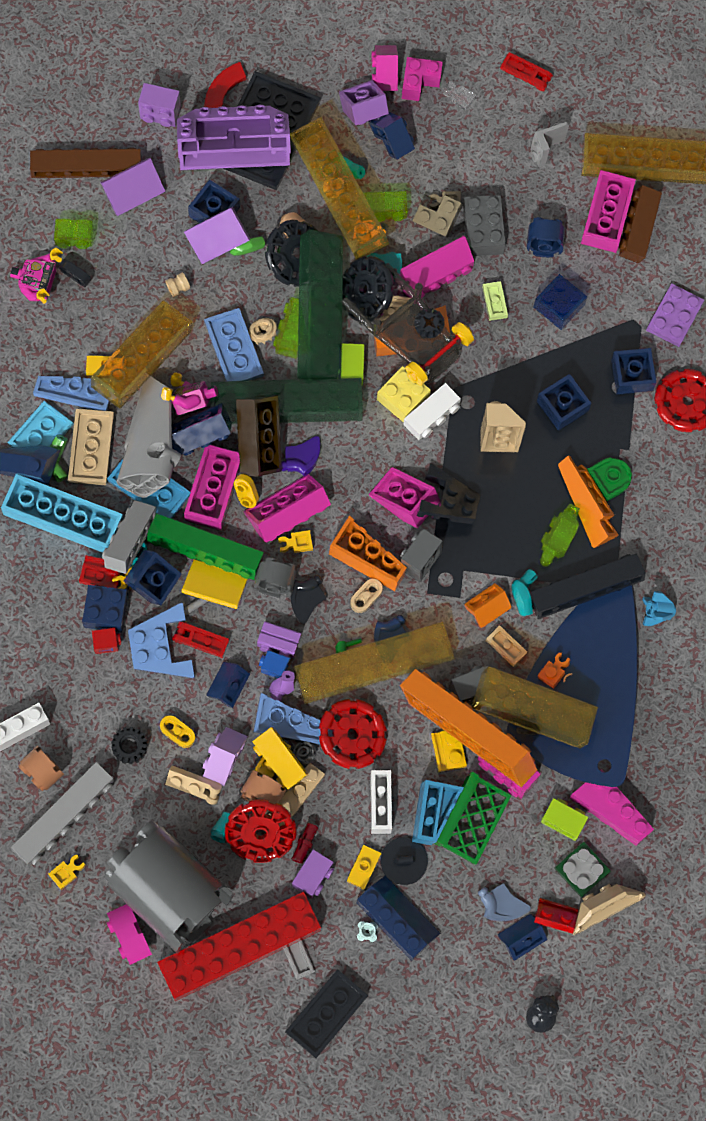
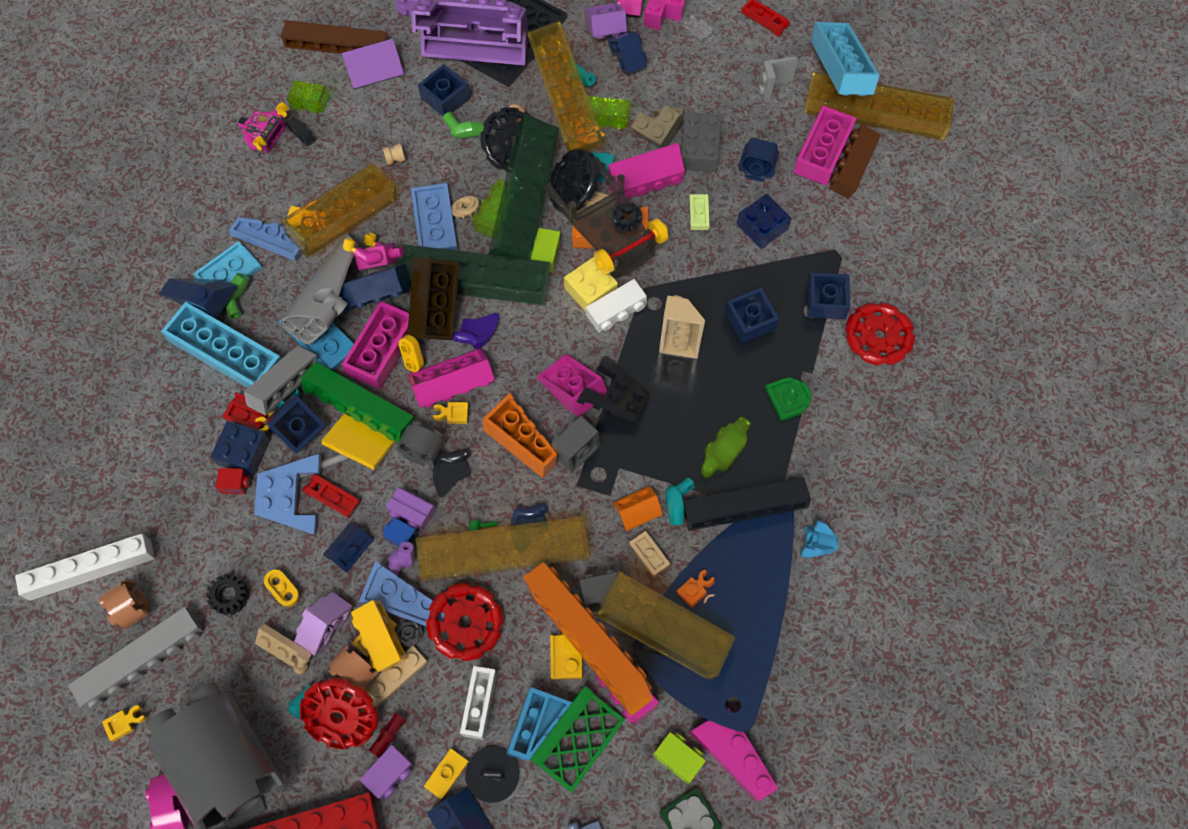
camera: 15 degrees right, 5 degrees down
tan plate [68,409,114,485] -> none
tile [184,206,250,264] -> none
tan plate [350,579,383,613] -> none
orange wedge [558,456,618,548] -> none
medium lavender plate [646,283,704,347] -> none
none -> medium azure brick [811,22,879,96]

